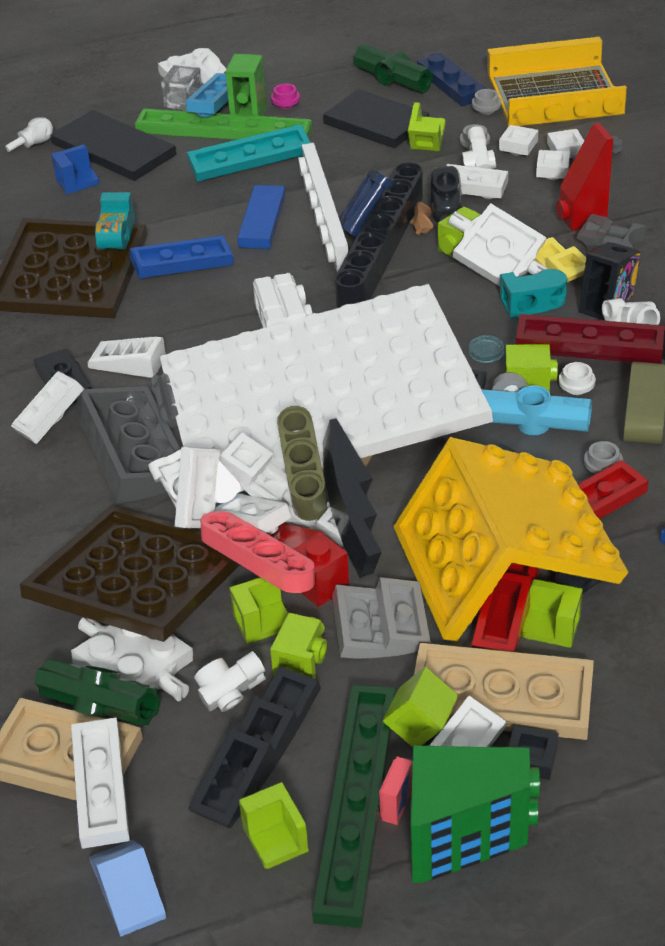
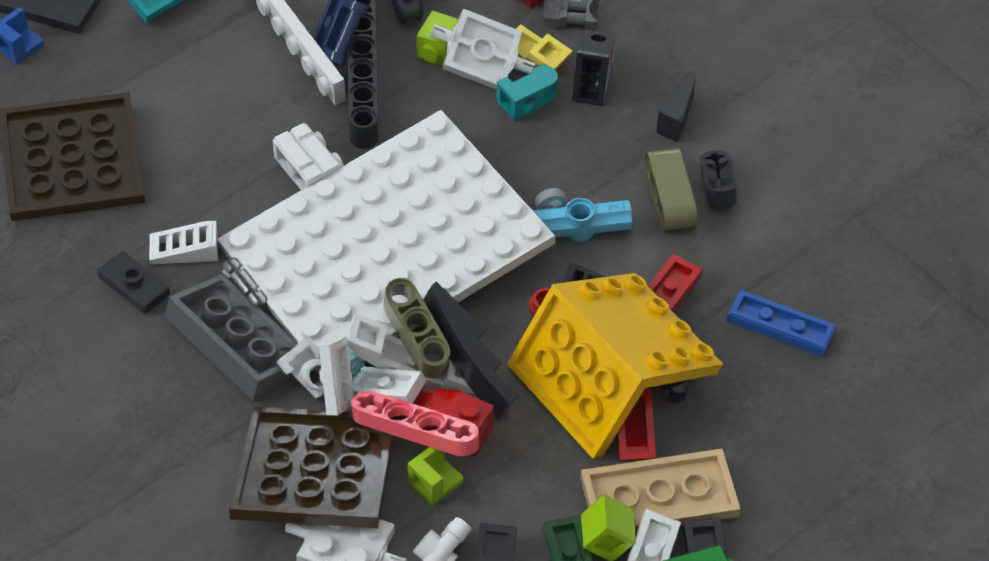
camera: 25 degrees left, 10 degrees up
white plate [11,371,84,444] -> none
teal leg [95,192,135,250] -> none
blue tile [129,235,234,278] -> none
blue tile [238,185,286,249] -> none
lime brick [270,613,327,680] -> none
light grey slope [332,577,431,659] -> none
medium nougat piece [410,202,433,235] -> none
clear light blue piece [469,335,504,363] -> none
lime brick [505,344,558,392] -> none
dark red fence [516,314,665,364] -> none
lime panel [522,579,582,648] -> none
white plate [559,362,595,395] -> none
light grey plate [584,441,623,474] -> none
white plate [602,298,660,325] -> none

